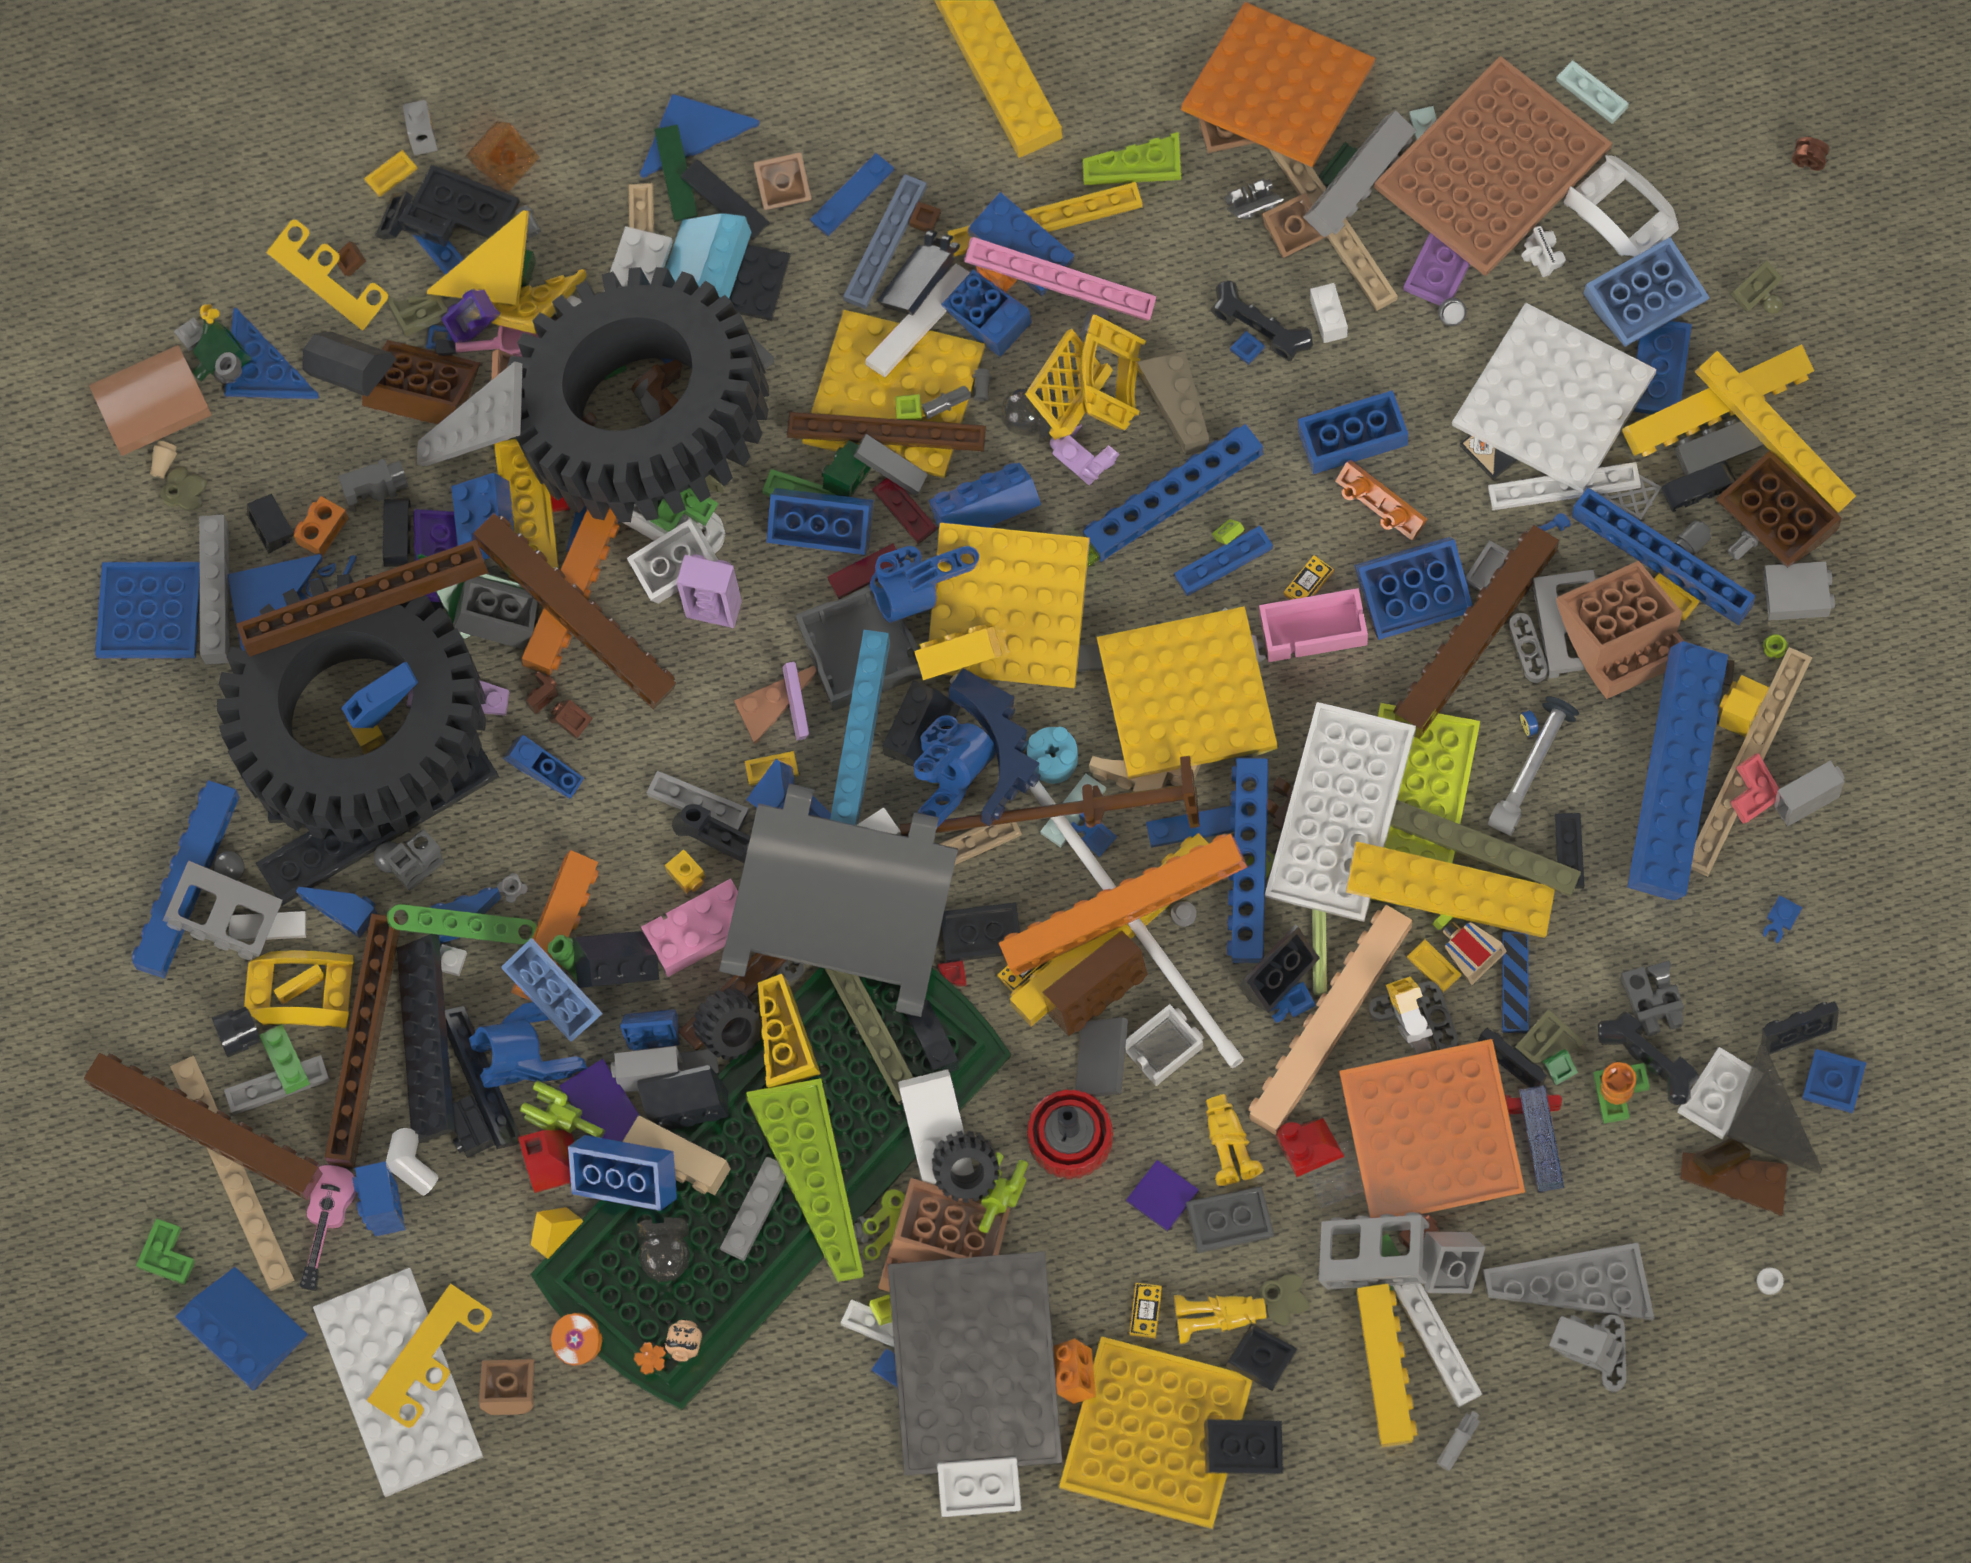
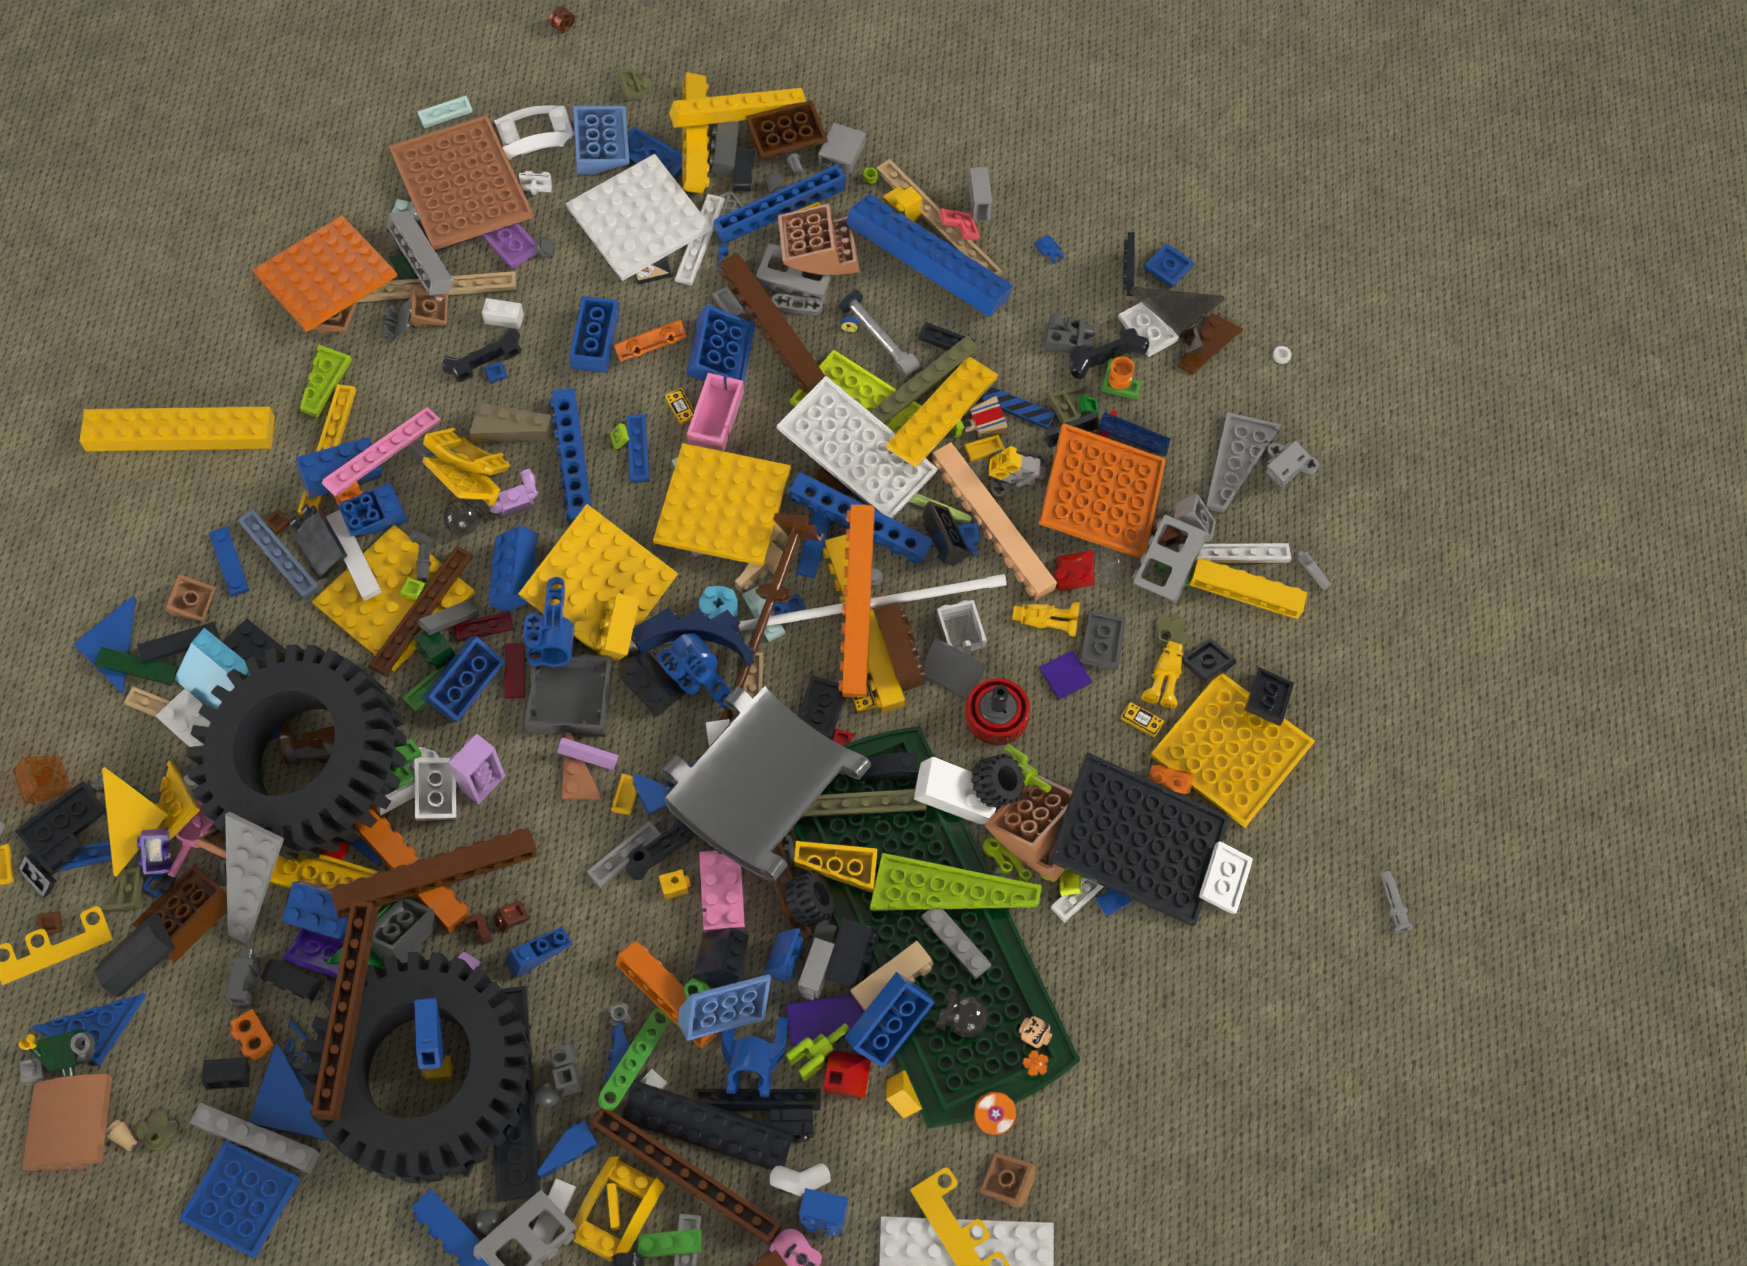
camera: 75 degrees left, 5 degrees down
dark azure brick [830,630,890,825] -> none

